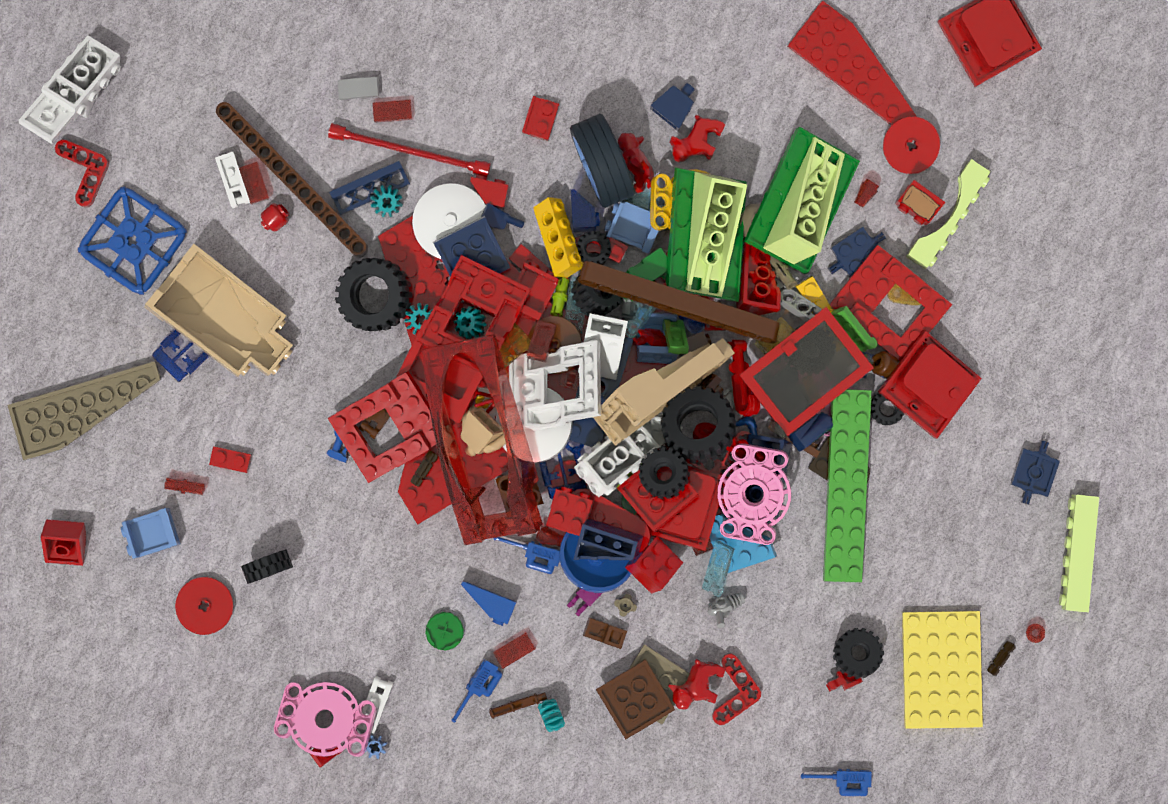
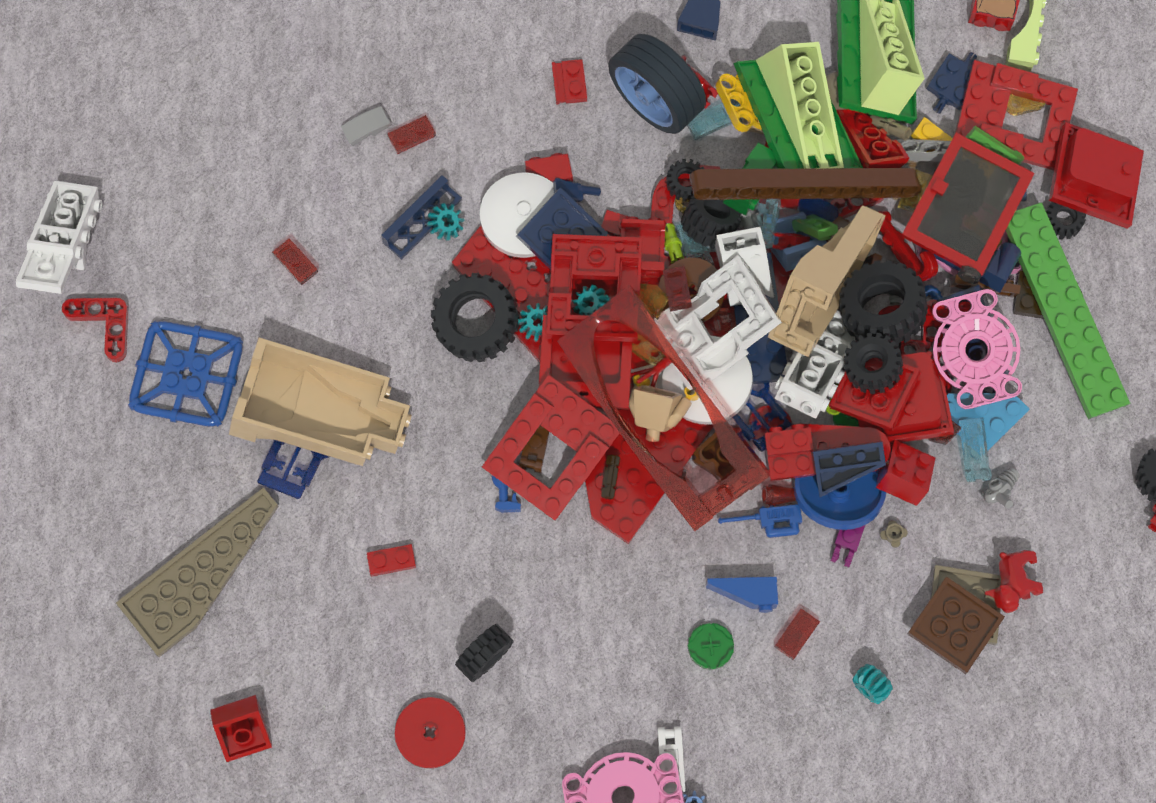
camera: 25 degrees left, 15 degrees down
medium blue panel [120,508,181,559] -> none
clear red pin [164,477,205,496] -> none
white plate [215,152,251,209] -> none
reddish brown beam [216,102,368,257] -> none
red head [261,203,289,232] -> none
red hose [328,123,491,177] -> none
blue piece [451,659,503,723] -> none
reddish brown piece [489,692,547,719] -> none
yellow brick [533,197,582,278] -> none
clear blue slope [570,189,600,233] -> none
reddish brown slope [583,617,627,649] -> none
medium blue panel [604,200,663,254] -> none
red animal [669,115,725,162] -> none
red beam [712,653,761,725] -> none
clear red cone [854,178,879,208] -> none
reddish brown head [871,351,899,379] -> none

